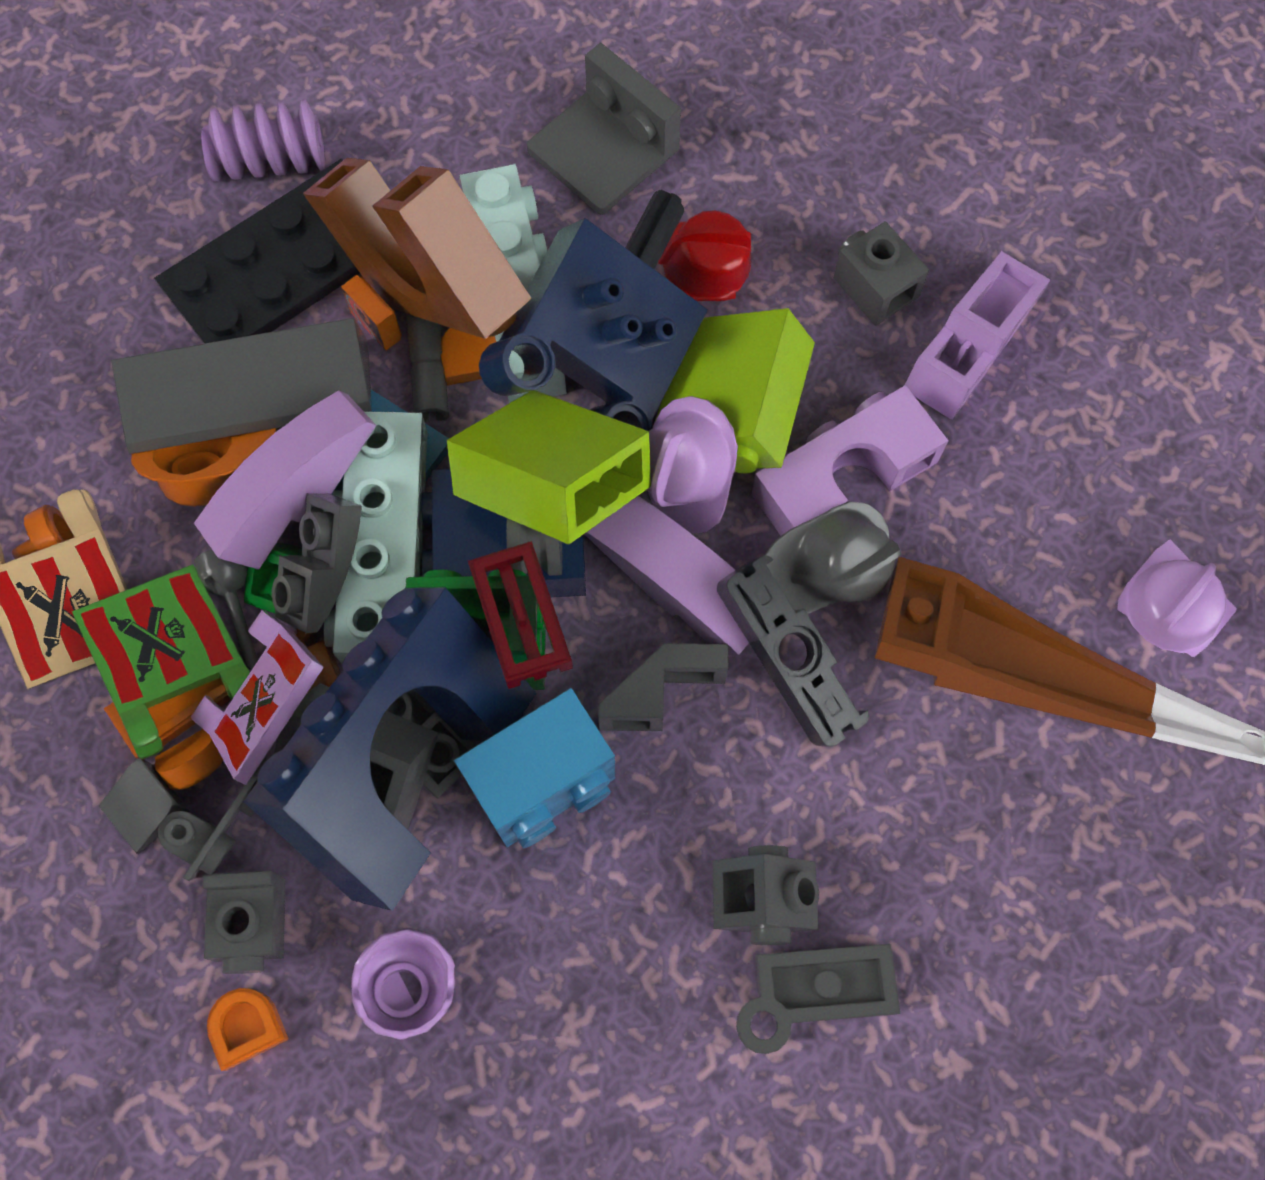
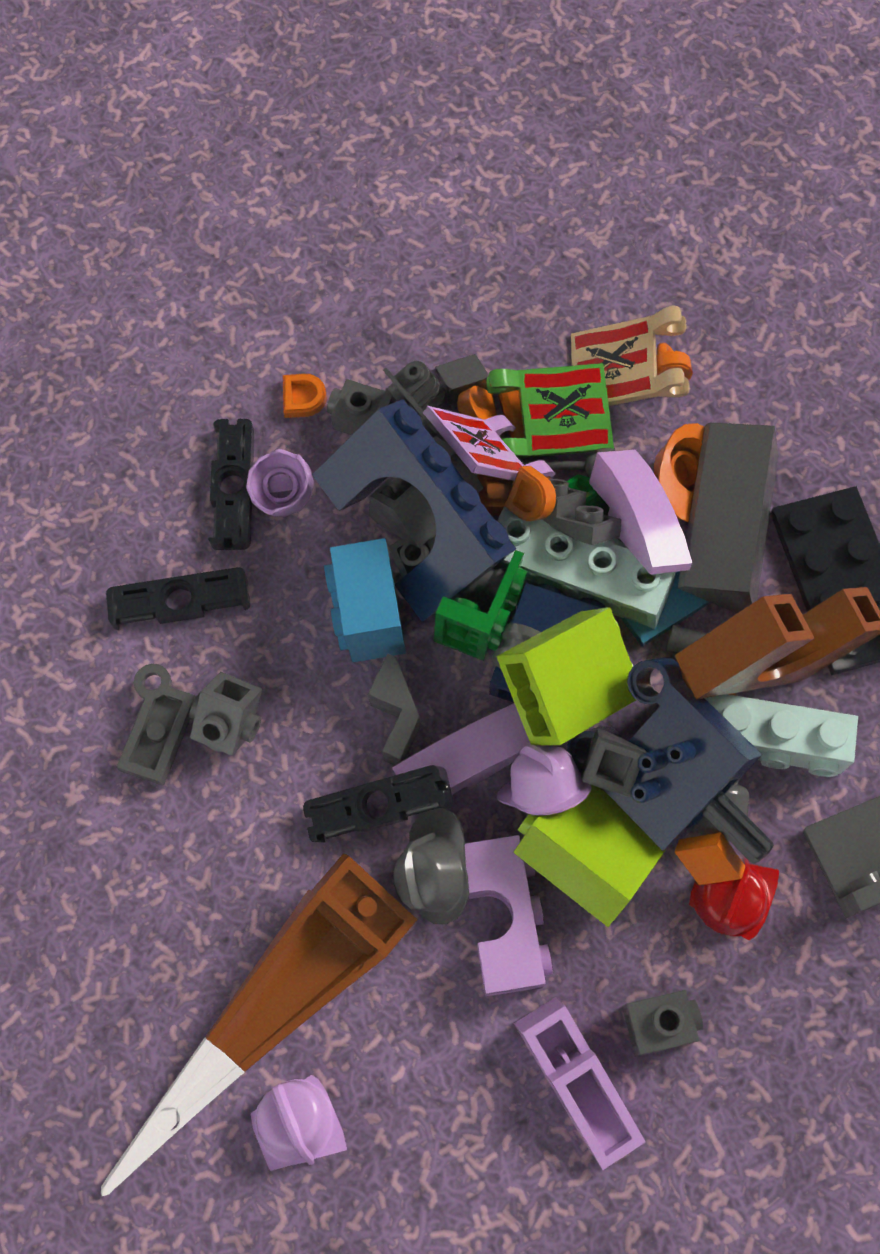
camera: 115 degrees right, 0 degrees up
dark red tile [468,541,573,689] -> none
none -> black piece [106,567,251,630]
none -> black piece [208,419,254,550]
none -> orange tile [504,466,556,521]
none -> dark grey slope [581,728,646,797]
none -> orange tile [675,832,745,885]

